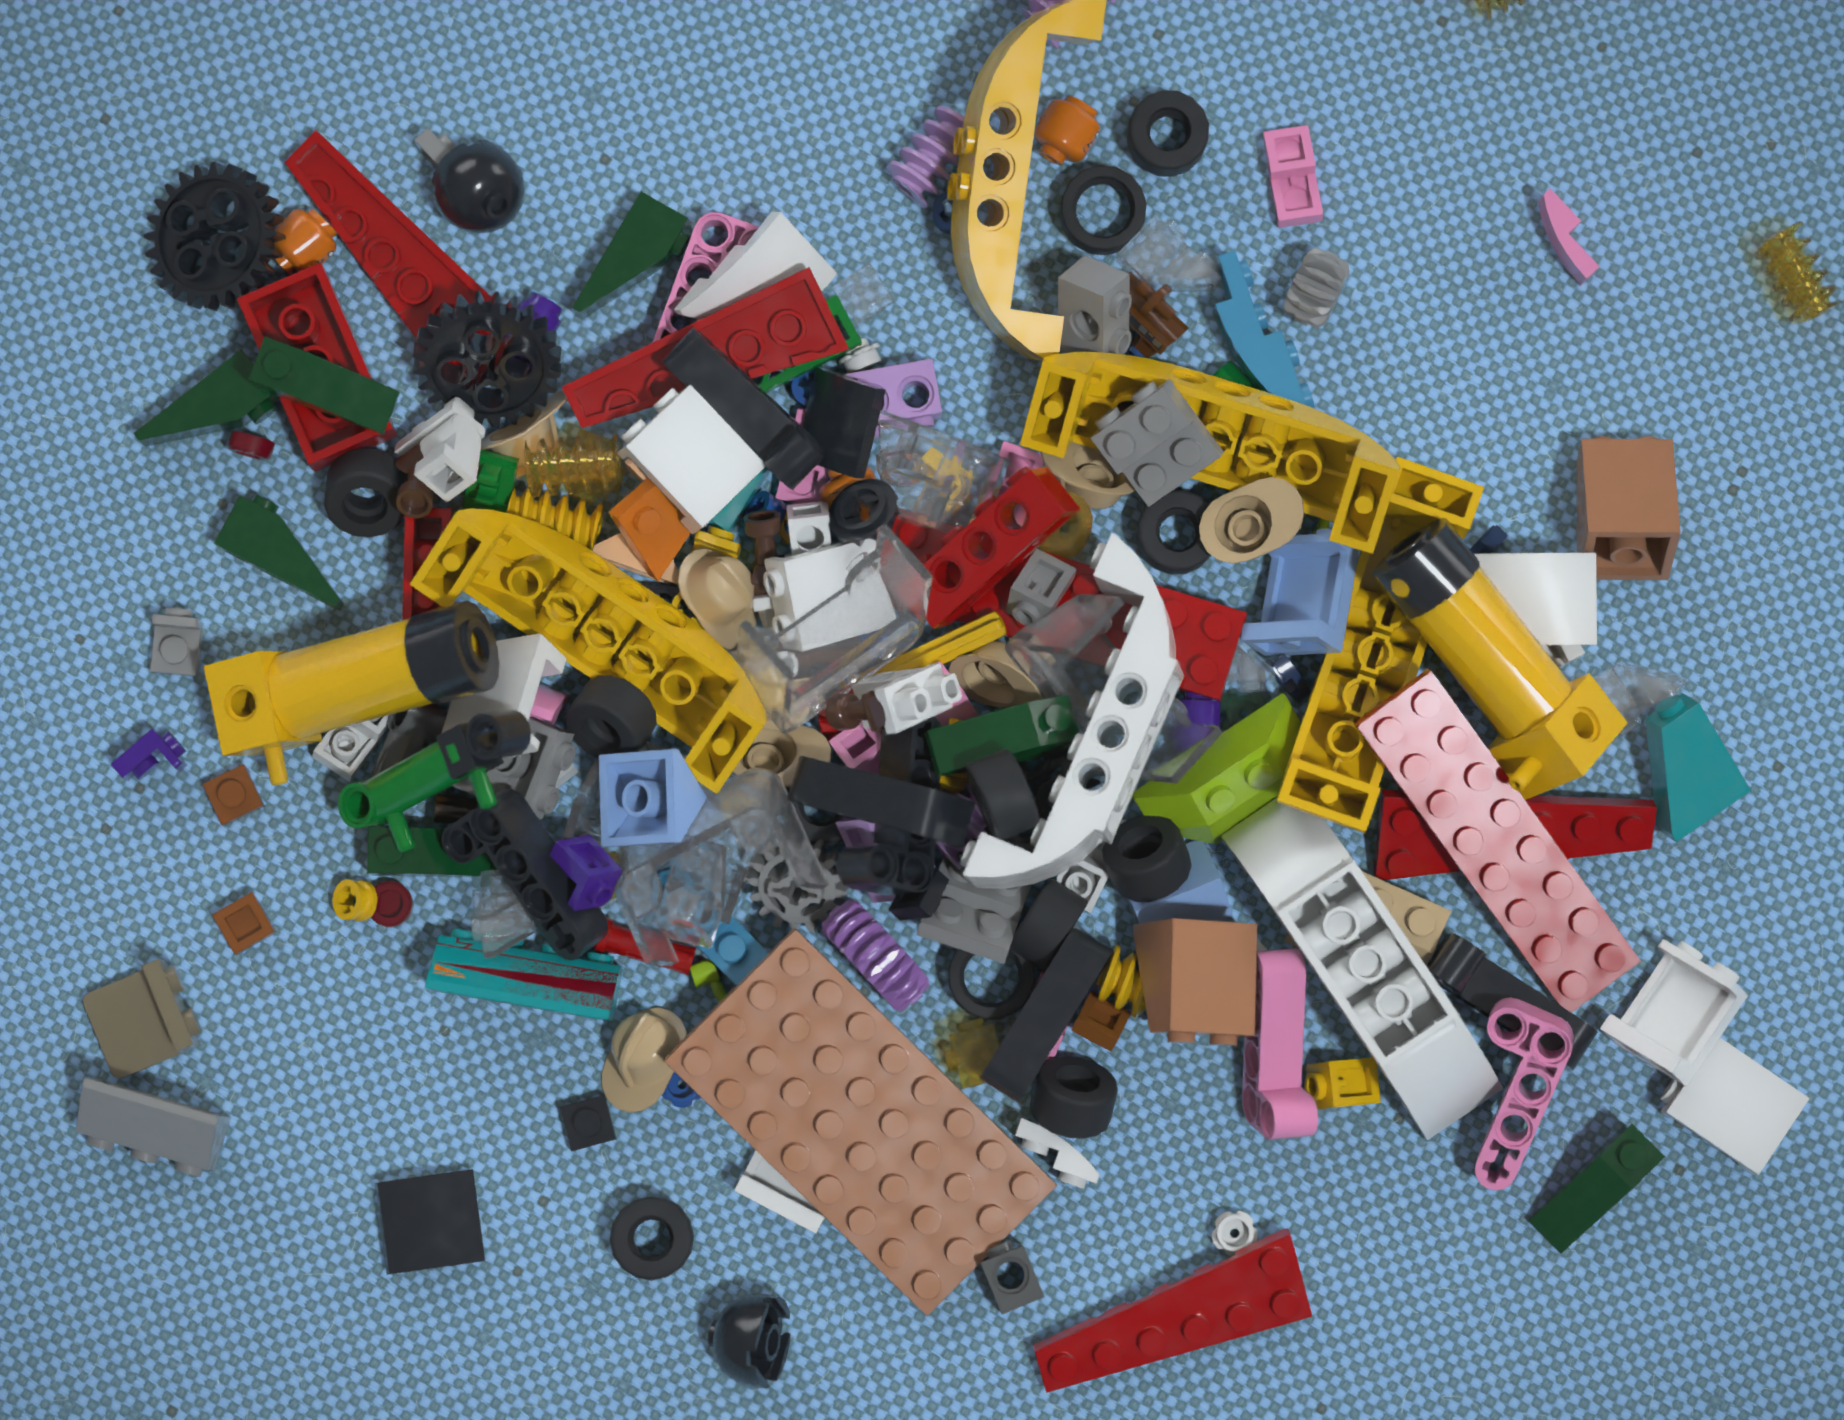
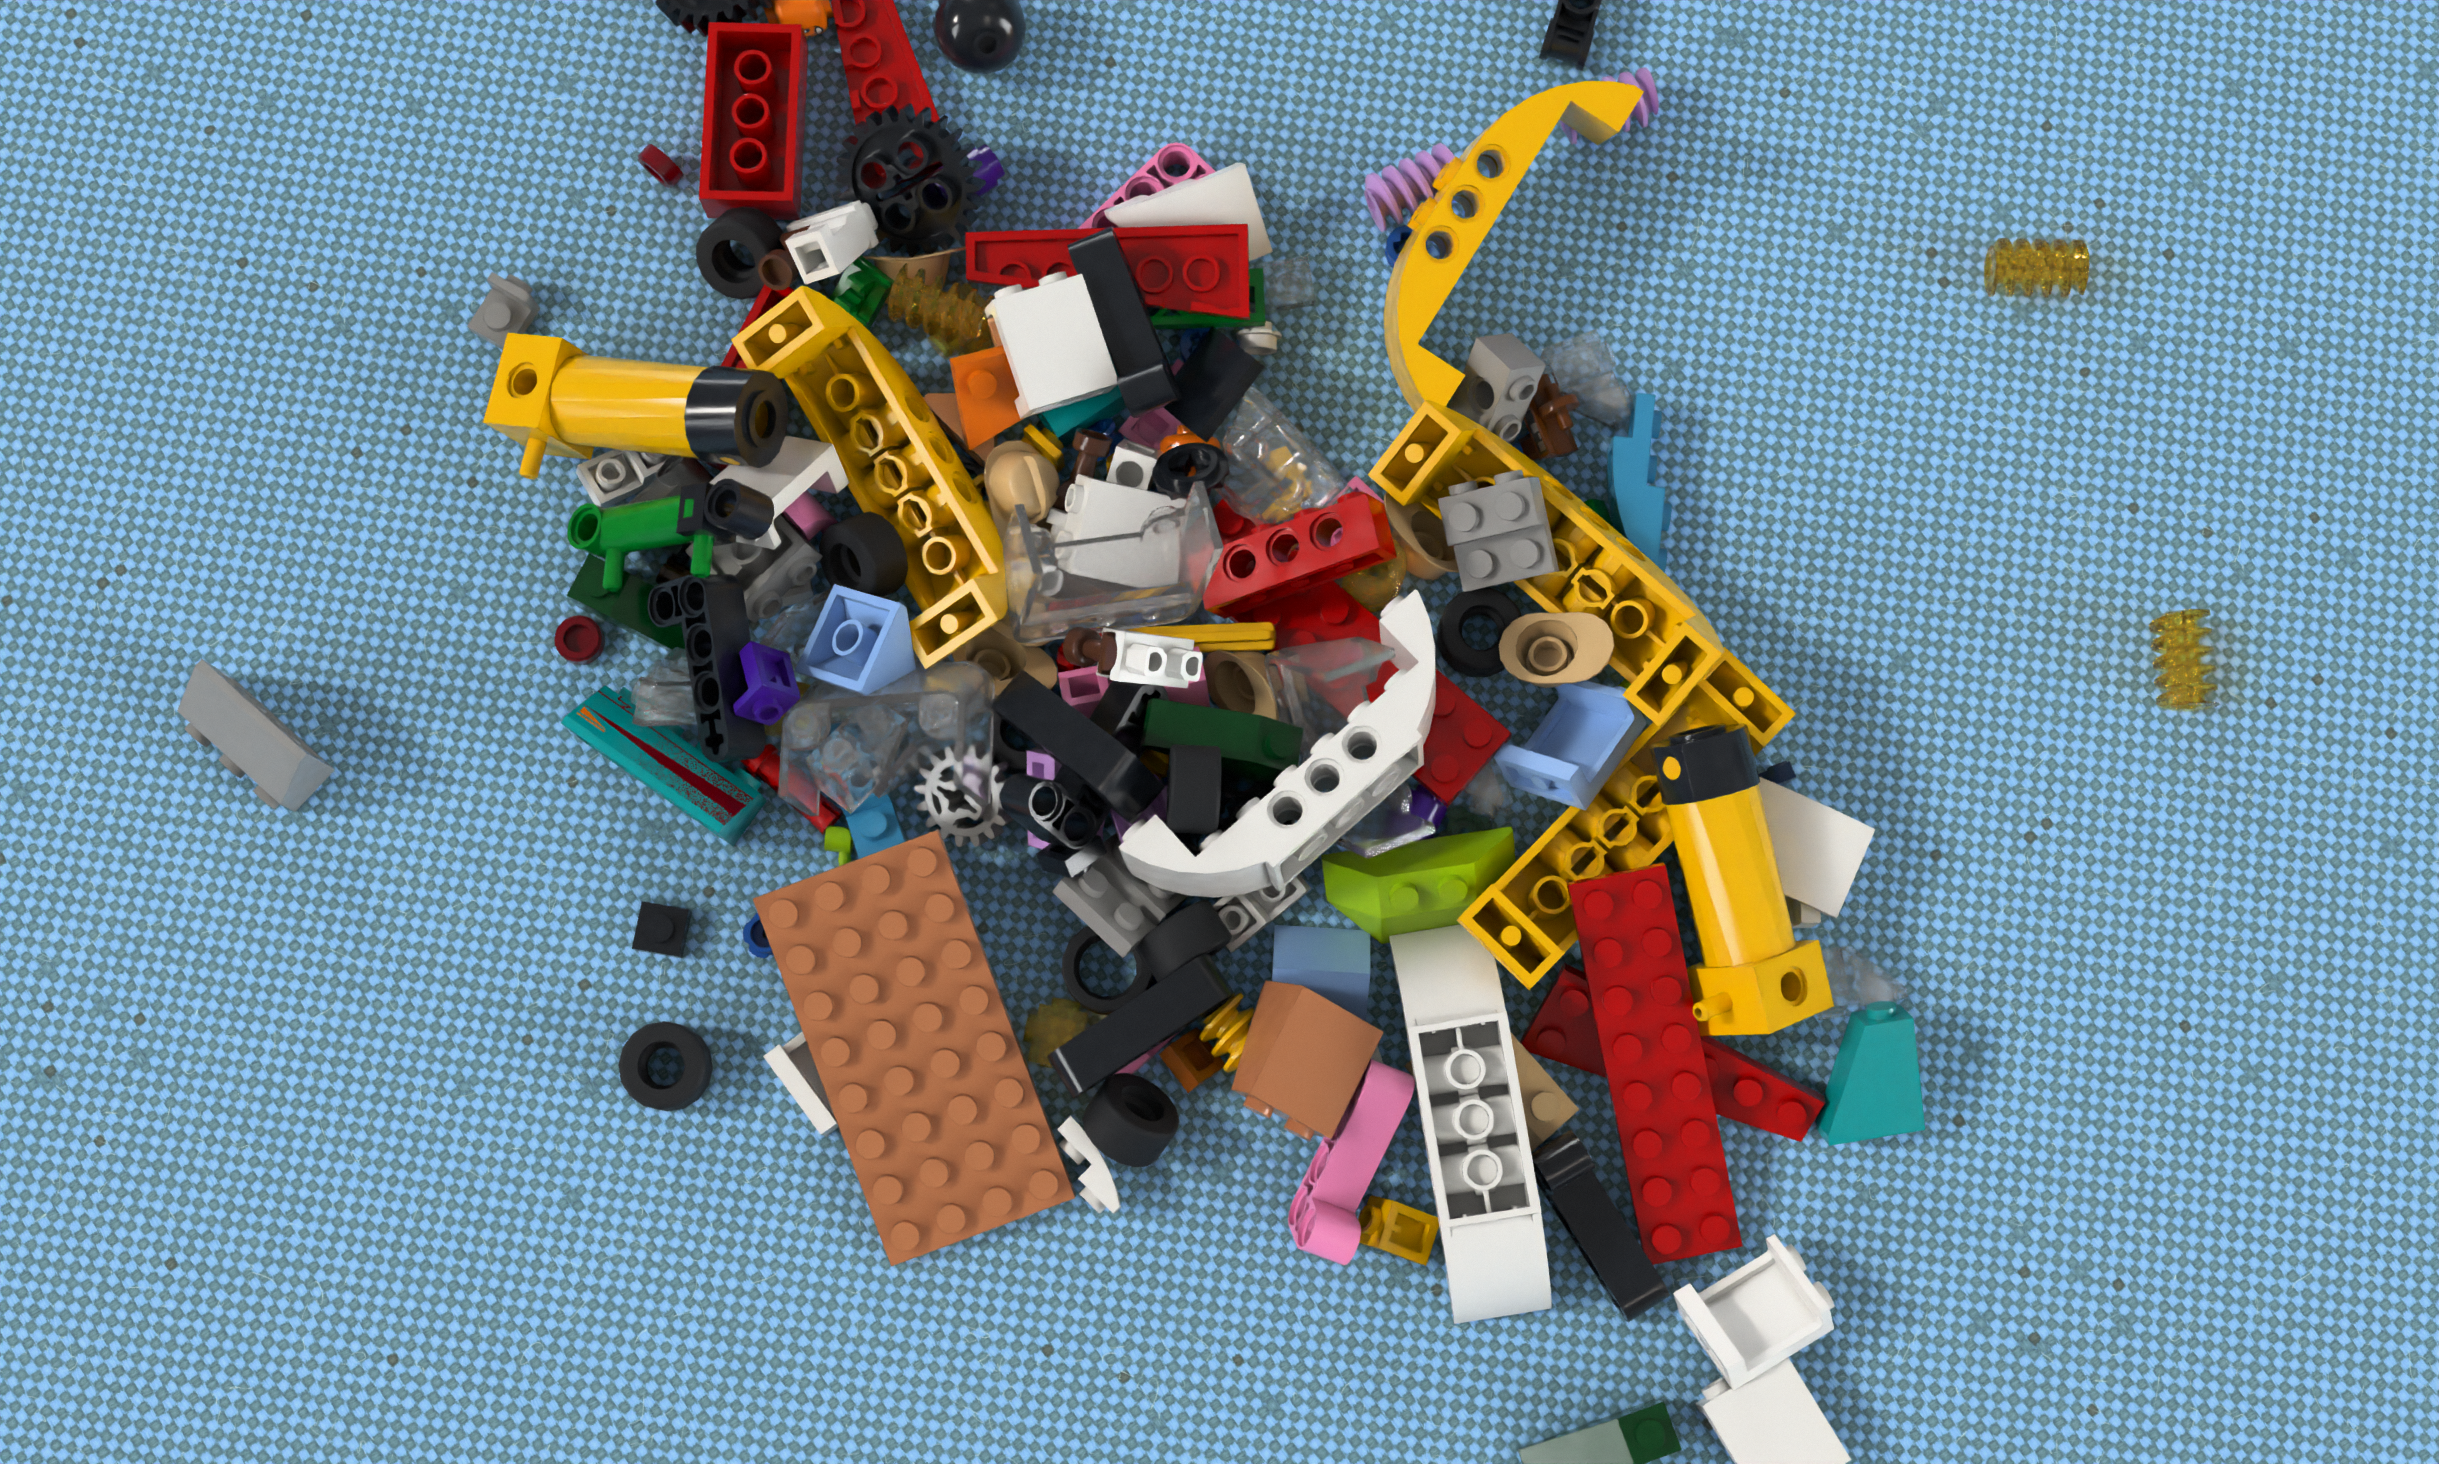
camera: 25 degrees right, 5 degrees down
dark tan bracket [83,959,202,1078] -> none
dark purple bracket [110,728,187,781] -> none
dark green slope [133,349,280,447] -> none
dark orange plate [202,764,265,826] -> none
dark orange plate [212,892,277,955] -> none
dark green slope [214,494,344,611] -> none
dark green slope [248,337,400,435] -> none
yellow bush [332,879,377,922] -> none
black slope [375,1169,485,1275] -> none
yellow piece [506,485,604,550] -> none
dark green slope [572,191,692,320] -> none
tan piece [601,1007,687,1113] -> none
black cylinder [708,1294,791,1389] -> none
medium lavender gear [821,899,929,1011] -> none
lavender brick [845,359,942,438] -> none
dark grey brick [980,1240,1045,1314] -> none
light grey bracket [1006,549,1077,631] -> none
red wing [1033,1228,1312,1393] -> none
orange head [1034,95,1100,166] -> none
black tyre [1060,165,1147,256] -> none
black tyre [1102,815,1192,902] -> none
black tyre [1127,90,1209,177] -> none
white plate [1212,1211,1258,1256] -> none
bright pink slope [1263,125,1323,228] -> none
dark blue tile [1269,654,1311,703] -> none
light grey gear [1284,247,1350,328] -> none
bright pink beam [1475,997,1574,1191] -> none
bright pink slope [1538,188,1600,286] -> none
nougat slope [1576,436,1681,580] -> none

